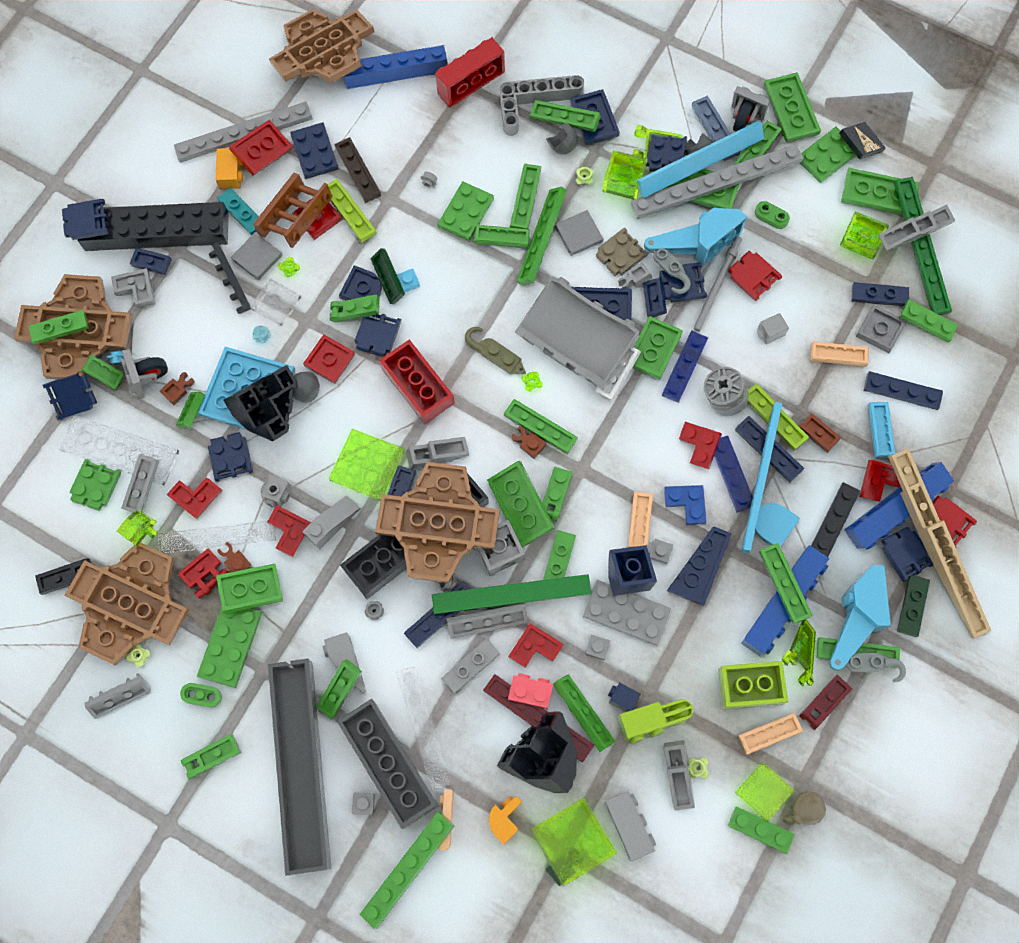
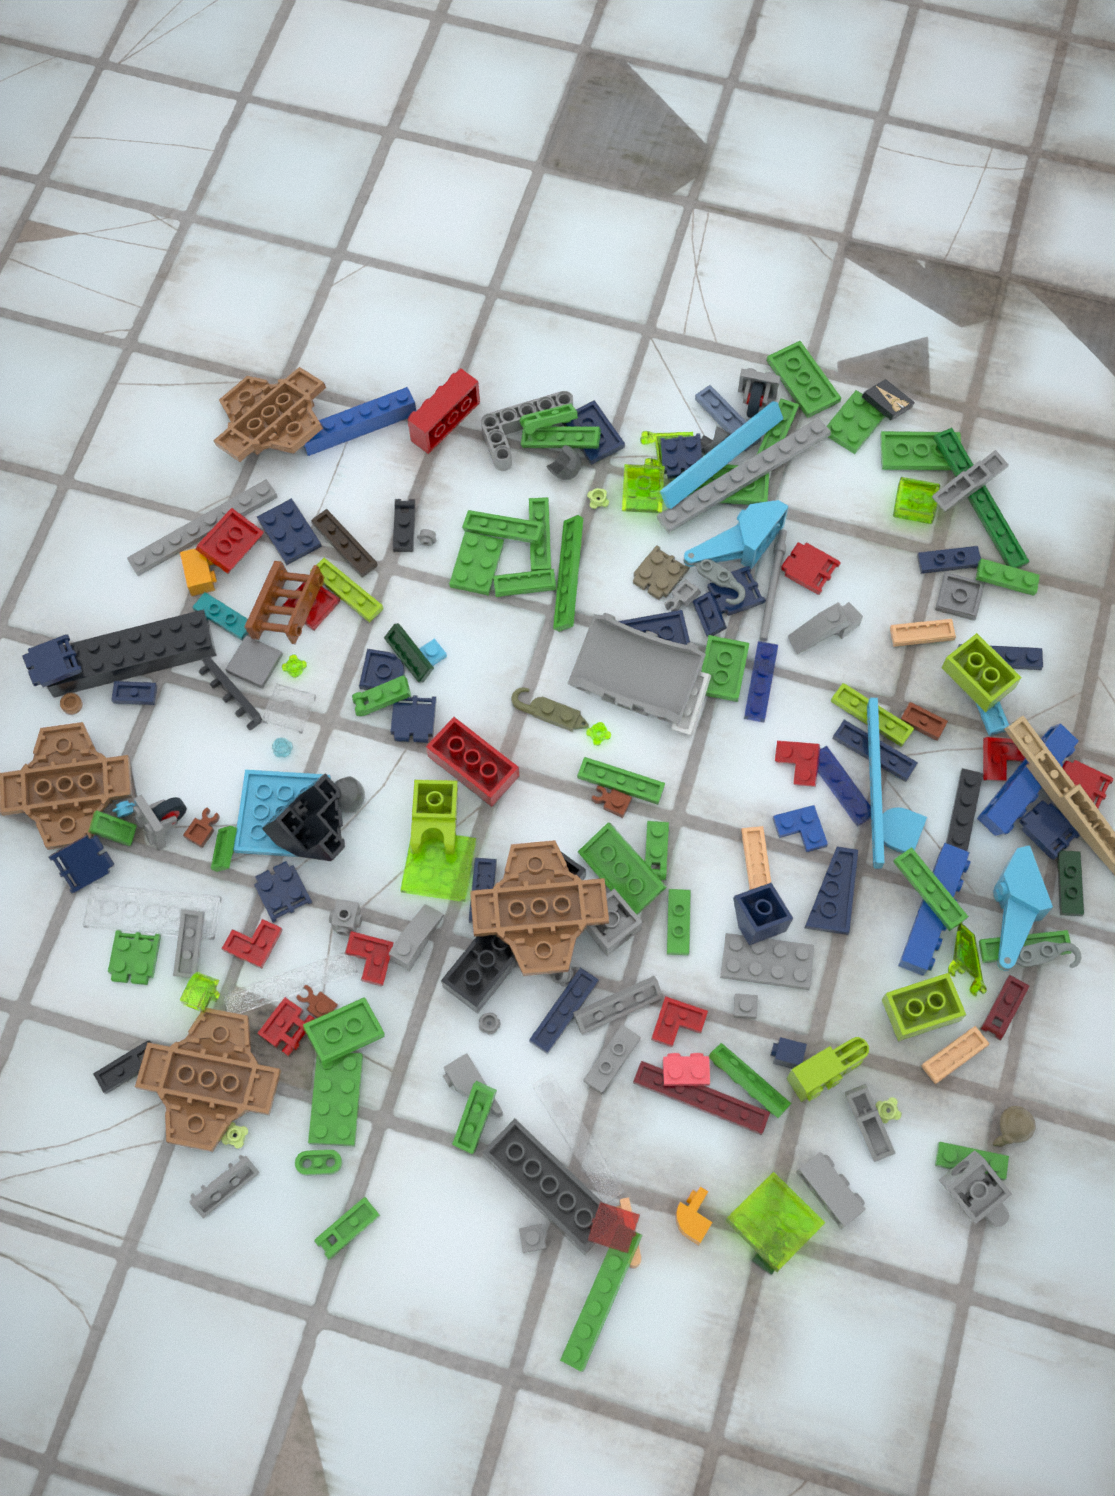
camera: 15 degrees left, 5 degrees down
bright green plate [28,310,89,345] -> none
light grey plate [111,268,155,308] -> none
dark grey piece [268,658,332,876] -> none
red plate [303,334,355,384] -> none
light grey slope [406,437,469,469] -> none
green tile [431,574,592,614] -> none
black brick [497,711,576,793] -> none
flat silver tile [555,210,604,256] -> none
light grey plate [650,539,673,564] -> none
light grey wheel [704,367,749,415] -> none
clear neon green tile [735,761,795,822] -> none
bright green plate [755,201,790,229] -> none
none -> medium nougat tile [60,693,83,715]
none -> black plate [393,499,416,552]
none -> lime brick [410,779,458,855]
none -> bright green plate [462,510,545,544]
none -> bright green plate [519,403,578,434]
none -> clear red piece [588,1202,640,1254]
none -> light grey slope [788,602,852,654]
none -> light grey brick [939,1150,1012,1227]
none -> lime brick [941,633,1022,713]

